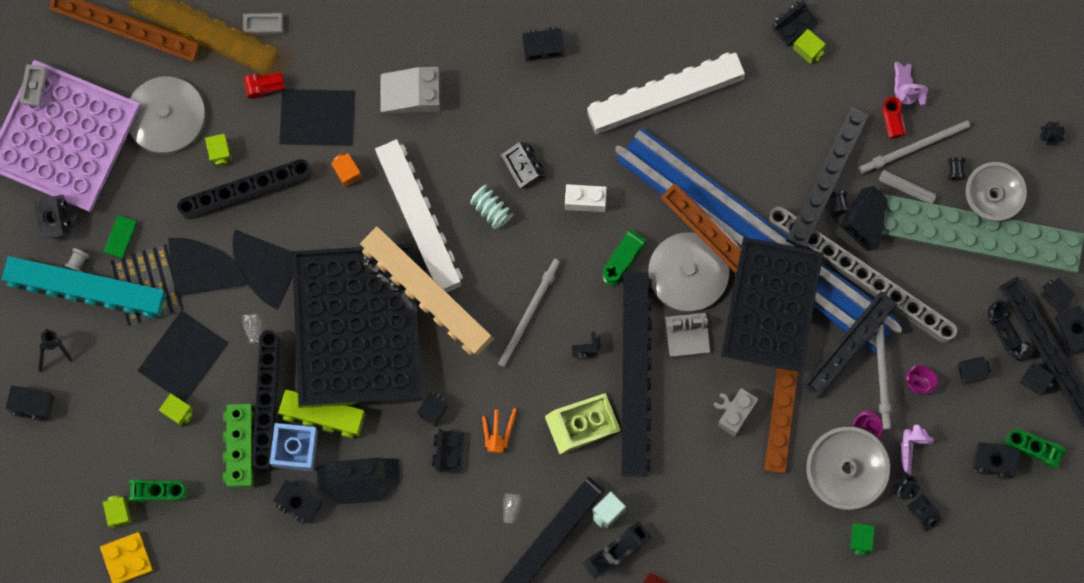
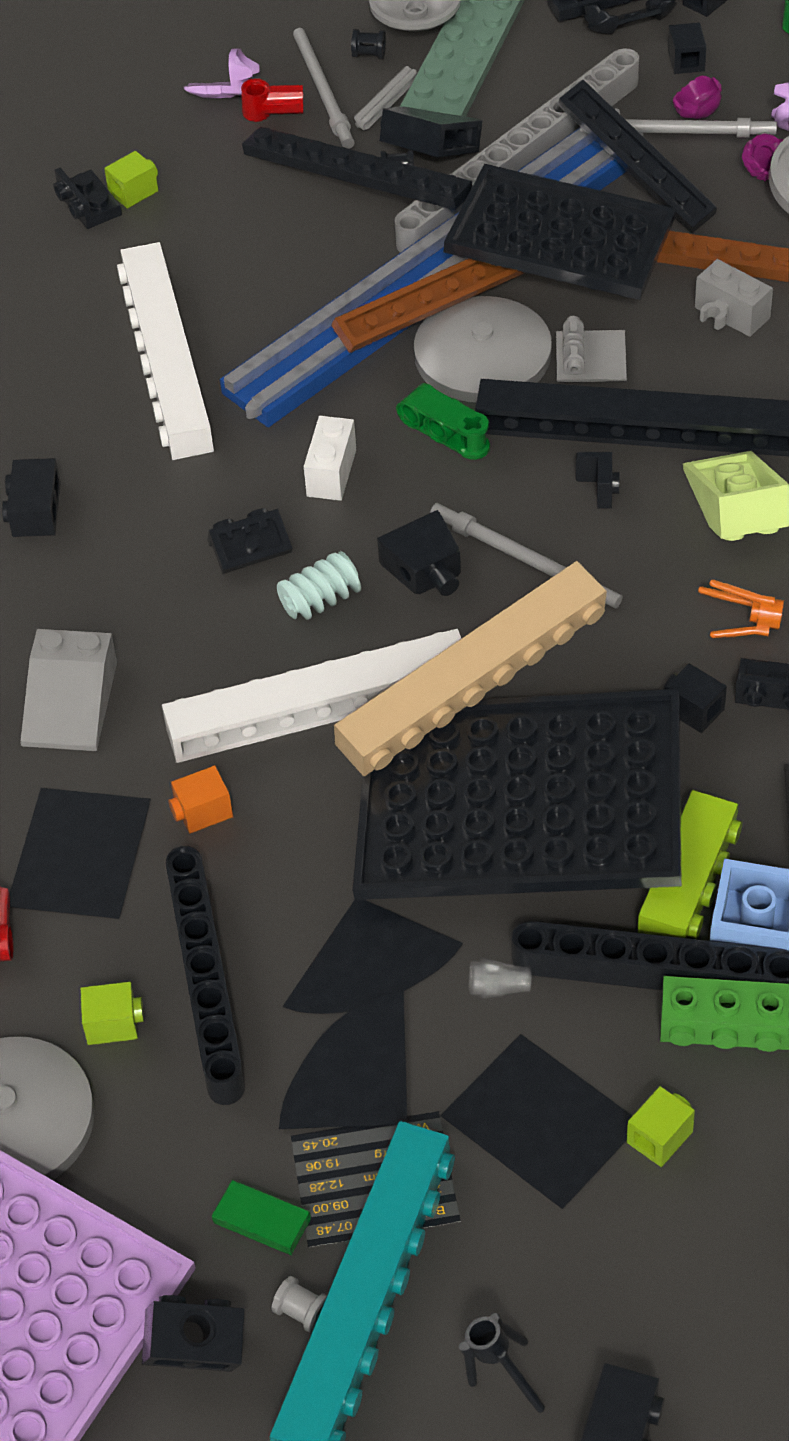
camera: 85 degrees left, 25 degrees down
none -> black torso [377,510,461,596]

